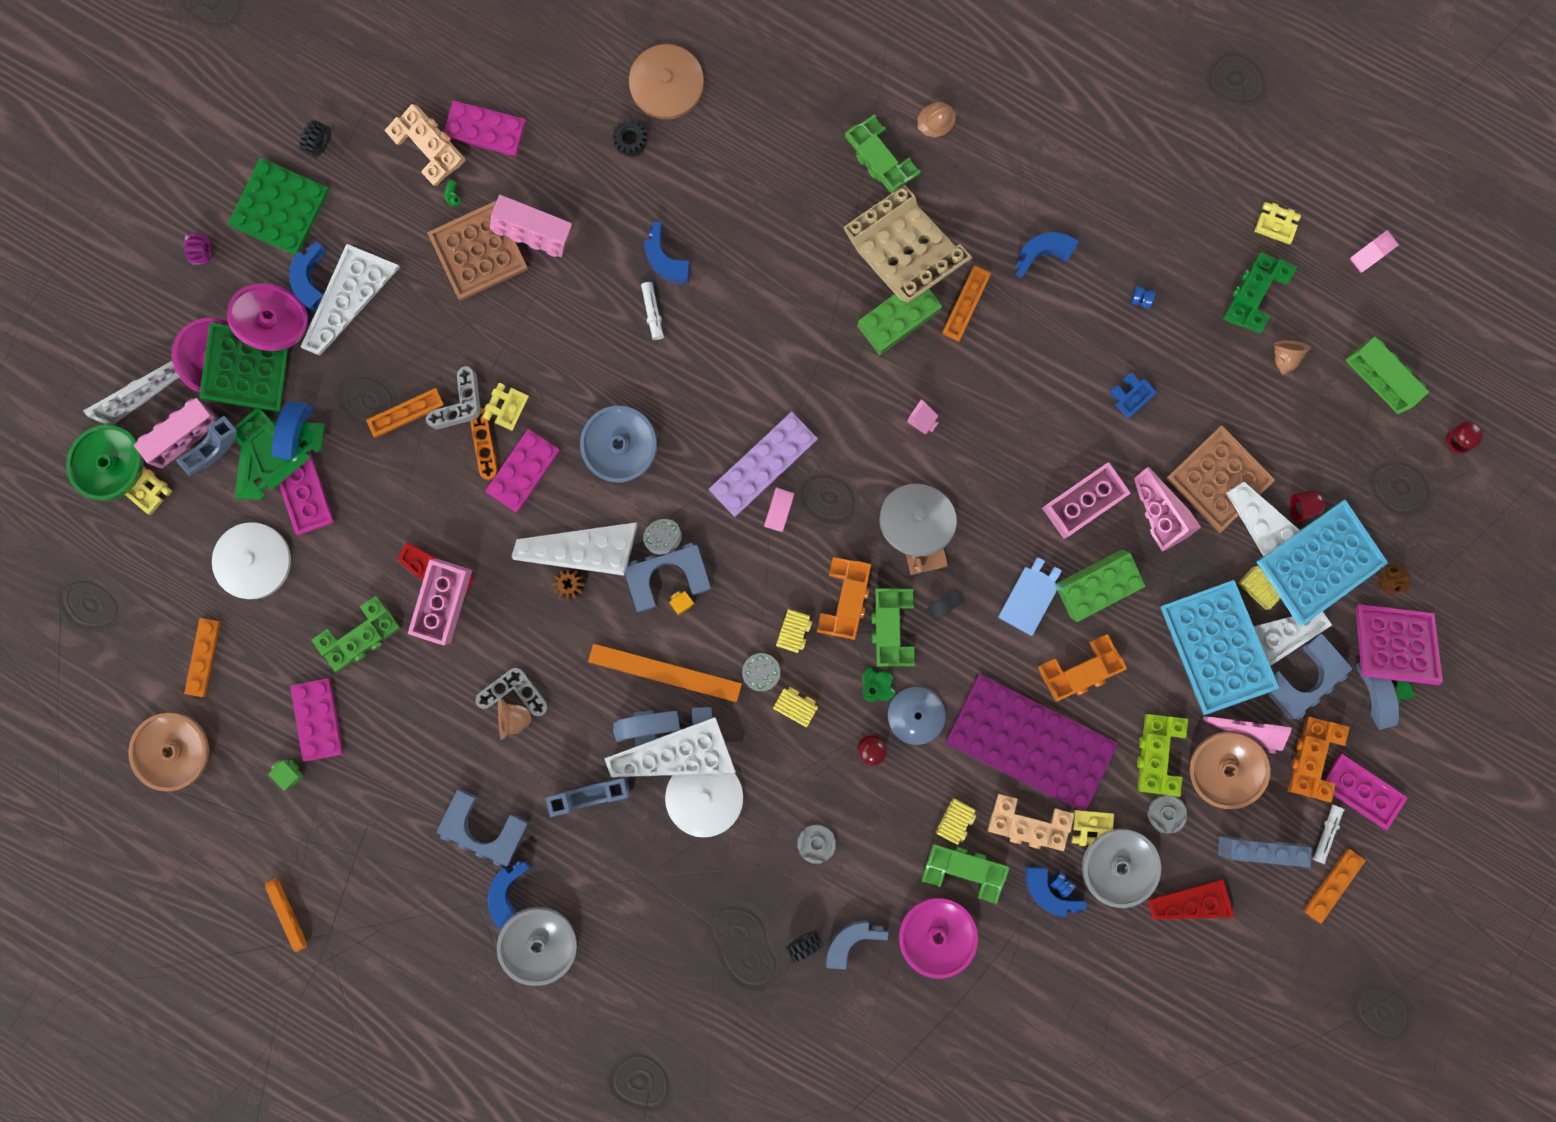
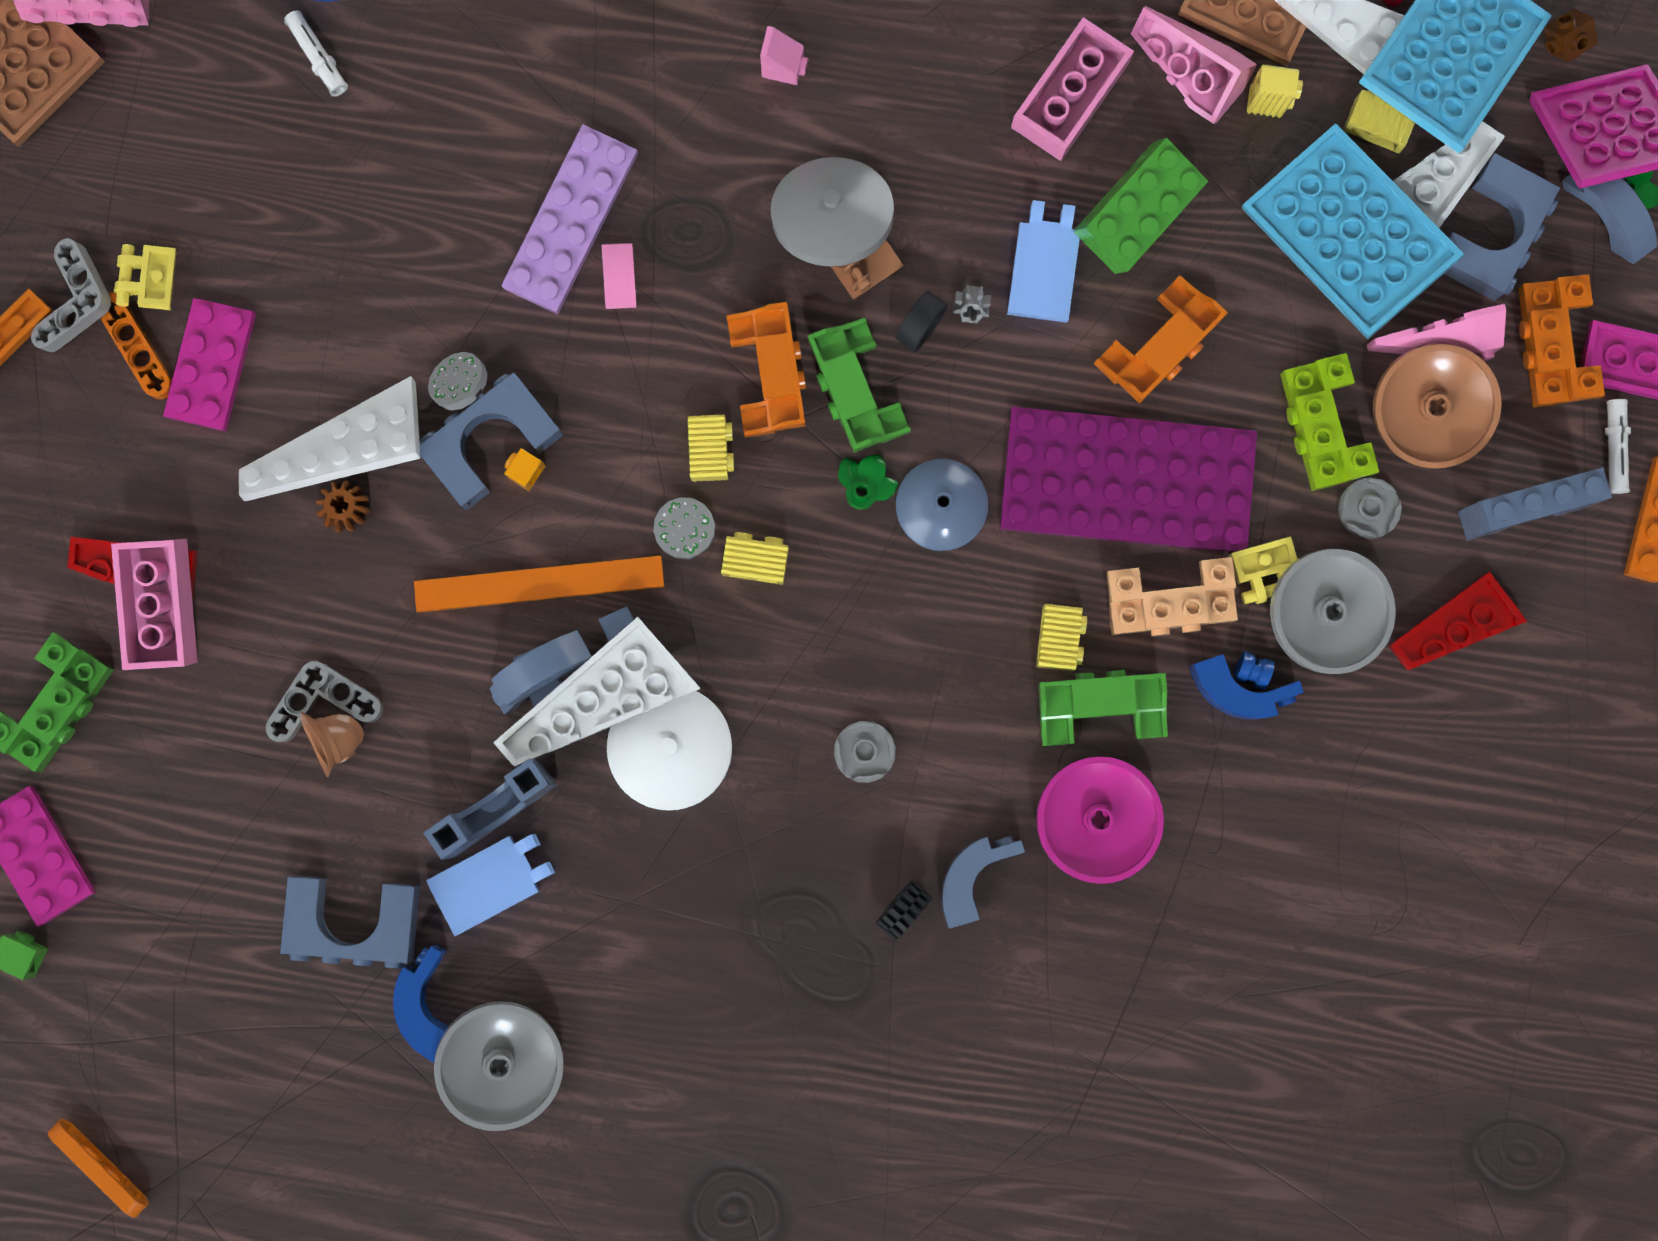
camera: 20 degrees left, 0 degrees up
sand blue dish [580,406,657,483] -> none
dark red helmet [857,734,887,766] -> none
none -> light blue tile [426,834,555,937]
none -> light grey gear [953,285,991,324]
none -> light yellow brick [1246,64,1303,118]

